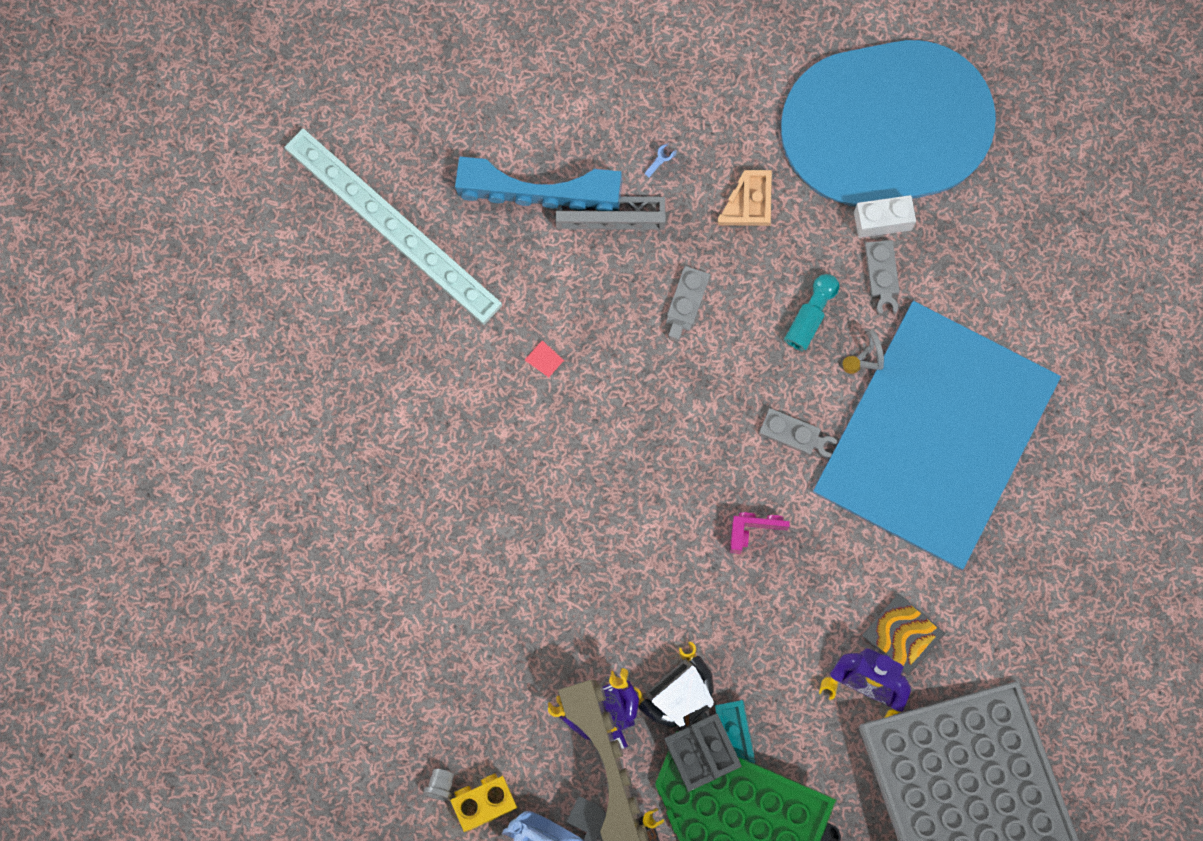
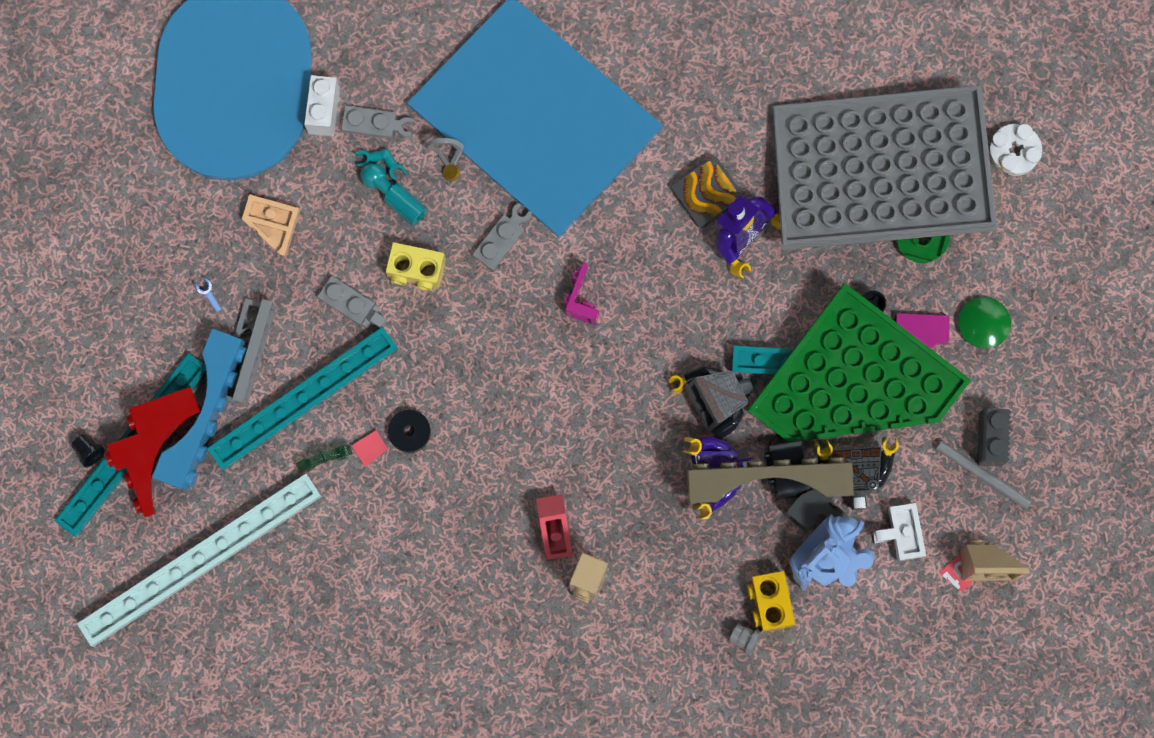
camera: 75 degrees left, 0 degrees up
dark grey slope [663,714,742,792] -> none
none -> teal tile [54,353,207,538]
none -> black piece [71,434,105,467]
none -> red arch [104,387,200,518]
none -> teal plate [207,327,399,471]
none -> clear green arm [296,444,353,473]
none -> teal arm [355,149,407,182]
none -> light yellow brick [386,242,446,291]
none -> black piece [388,410,431,453]
none -> coral slope [536,494,573,560]
none -> tan brick [570,553,608,604]
none -> black brick [764,440,810,500]

